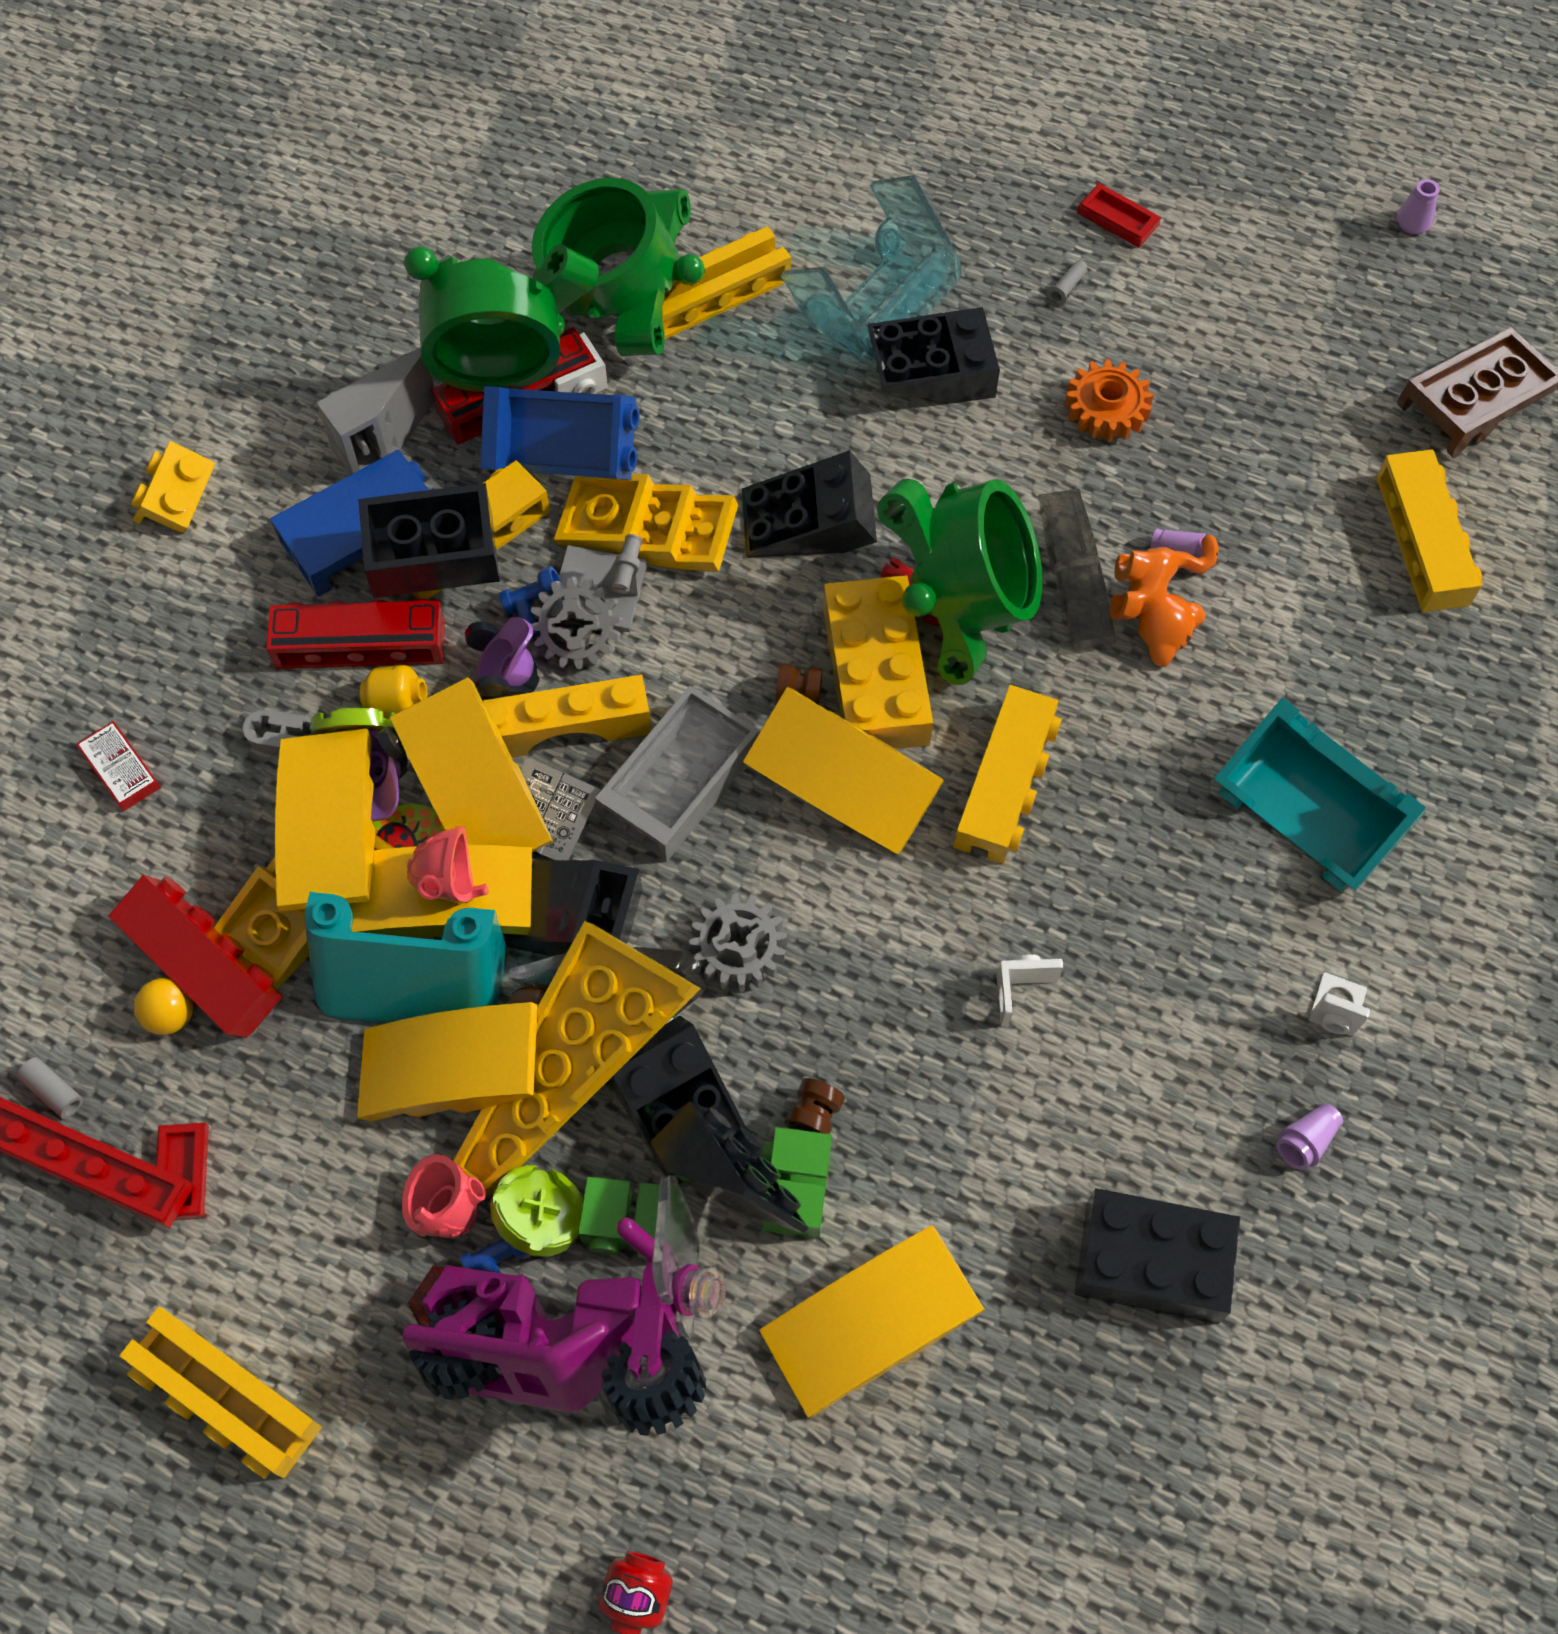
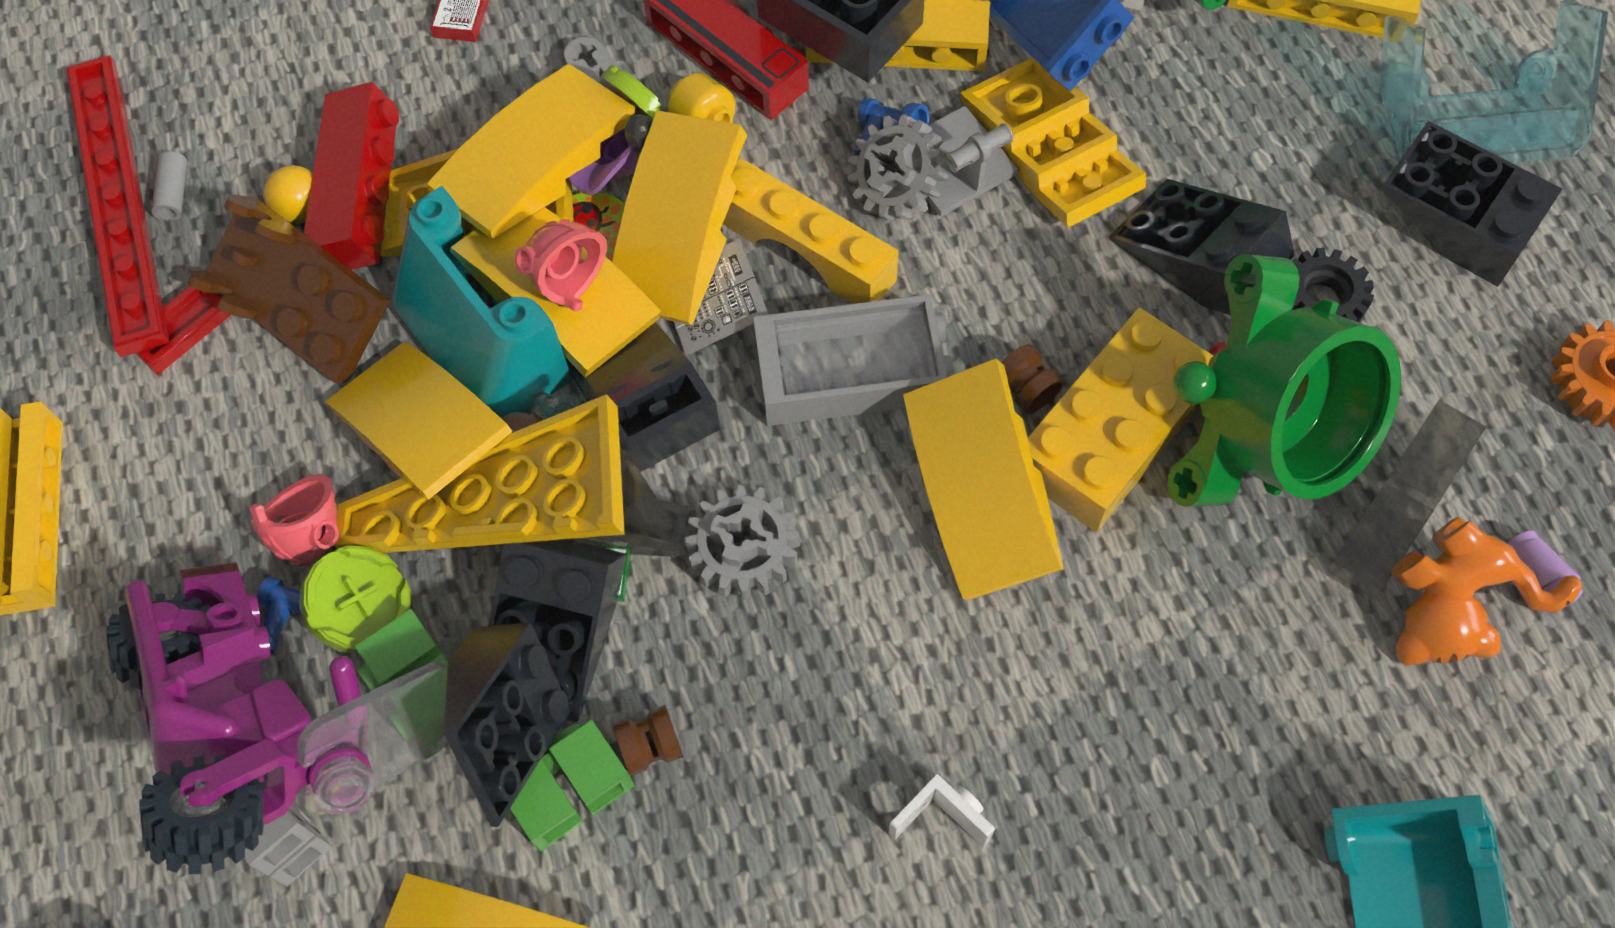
camera: 50 degrees right, 0 degrees up
medium lavender cap [464,617,540,701] -> none
yellow brick [953,685,1062,864] -> none
none -> reddish brown hinge [188,195,391,383]
none -> black tyre [1292,248,1374,322]

